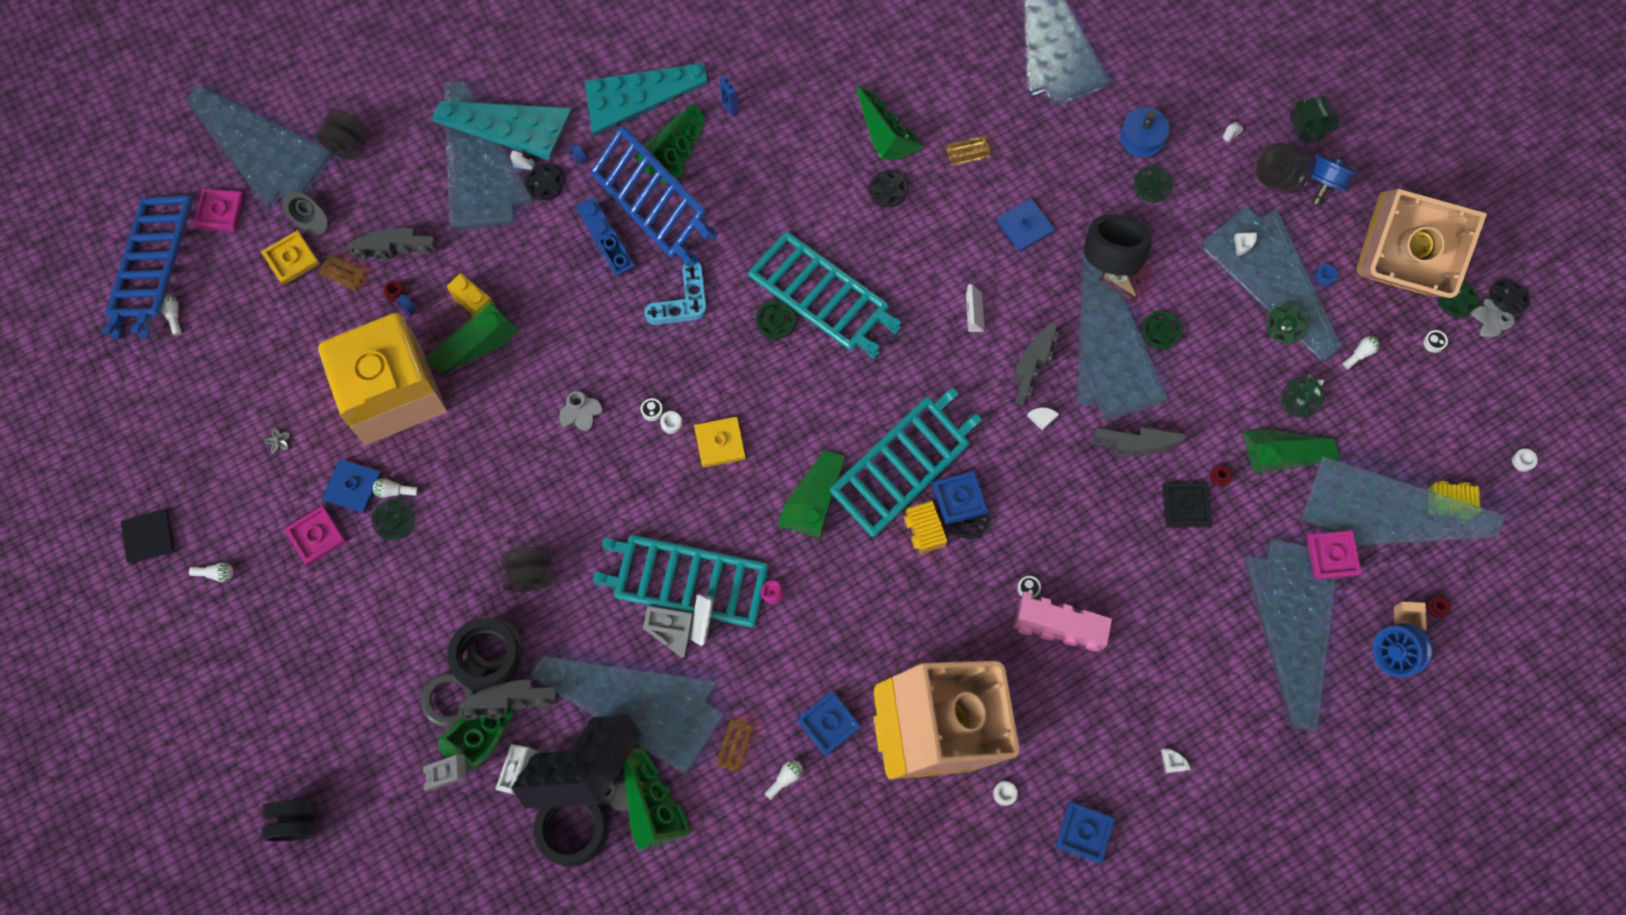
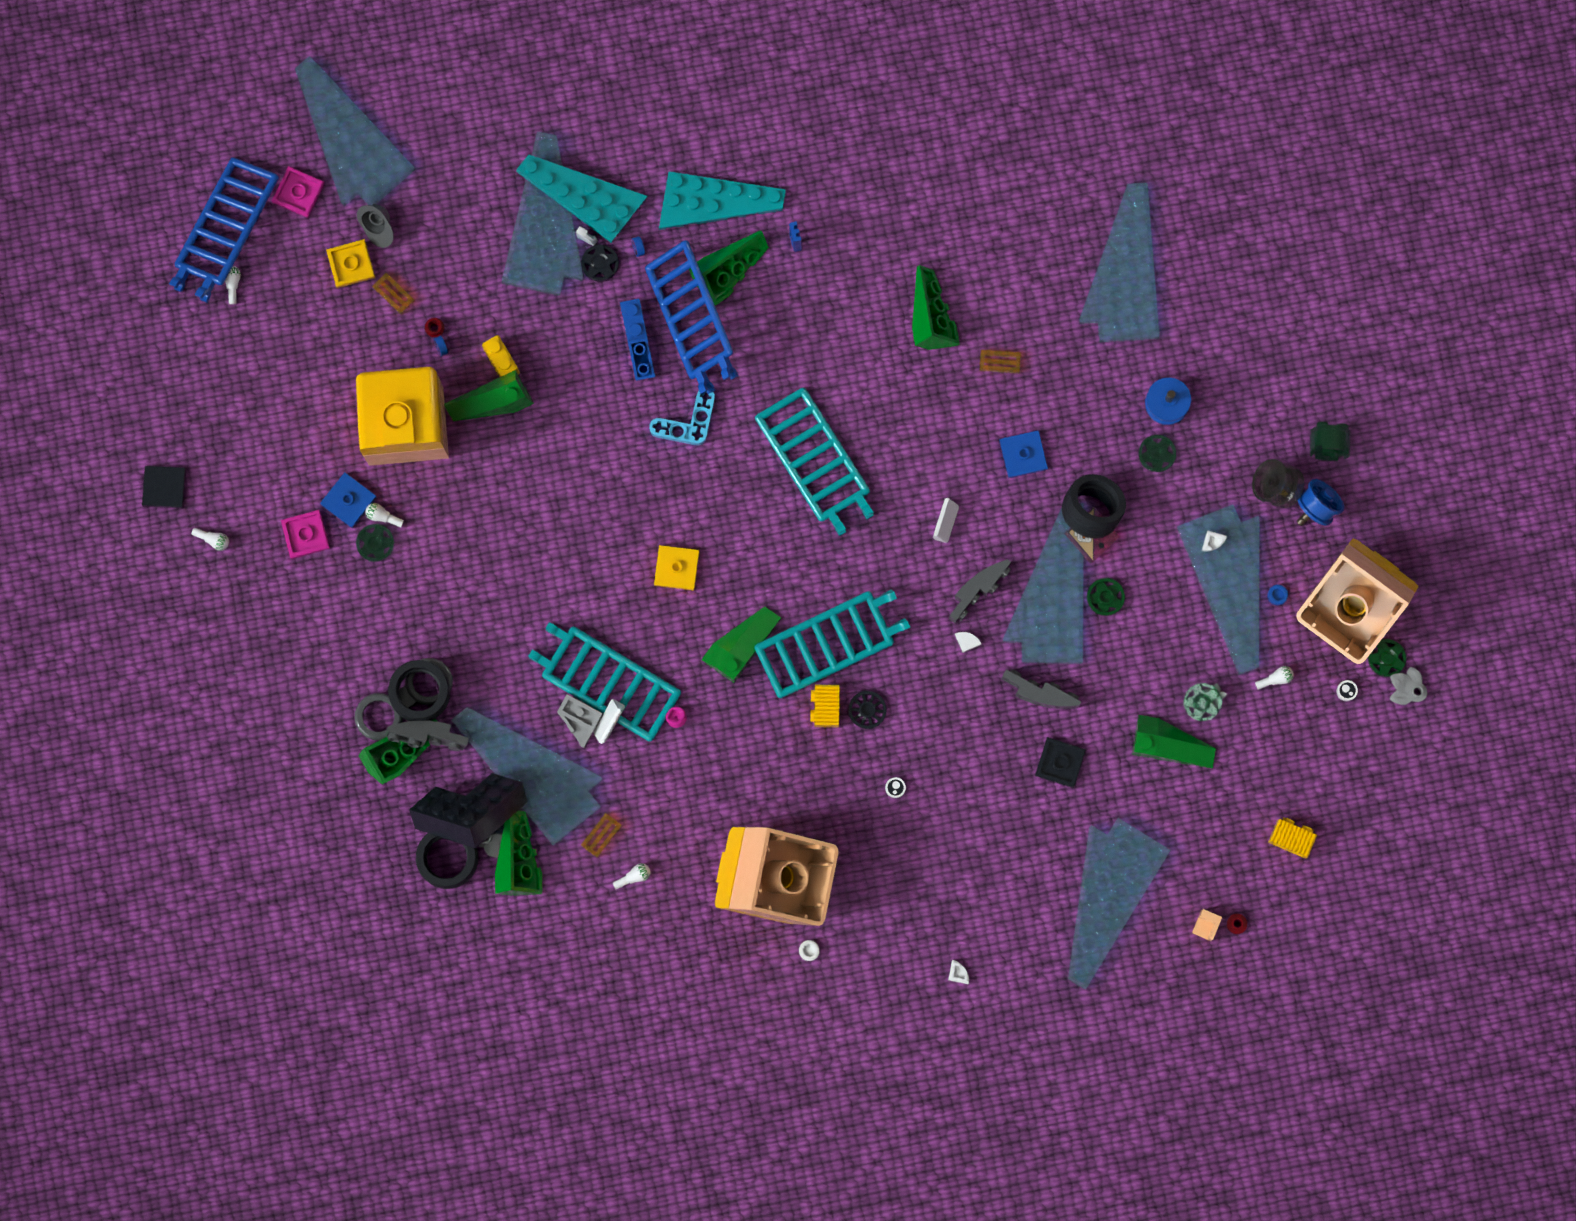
camera: 20 degrees right, 10 degrees up
black wheel [261,800,318,842] -> none
light grey plant [264,428,290,454] -> none
clear smoke wheel [315,109,370,160] -> none
dark grey slope [347,228,438,260] -> none
light grey plate [423,755,467,791] -> none
white slope [496,744,538,795] -> none
clear smoke wheel [500,547,554,592] -> none
light grey plate [559,391,602,432] -> none
white tile [640,398,663,421] -> none
white tile [660,411,683,434] -> none
dark green wheel [756,301,796,340] -> none
blue plate [796,690,862,757] -> none
black wheel [869,171,908,208] -> none
blue plate [931,471,988,525] -> none
bright pink wedge [1013,591,1112,651] -> none
blue plate [1054,801,1116,865] -> none
dark red plate [1209,465,1233,487] -> none
white tile [1223,122,1243,142] -> none
dark green wheel [1266,304,1309,344] -> none
clear light blue wing [1300,457,1505,546] -> none
dark pink tile [1306,530,1362,580] -> none
blue wheel [1372,623,1433,678] -> none
black wheel [1489,278,1530,315] -> none
white tile [1512,448,1538,472] -> none

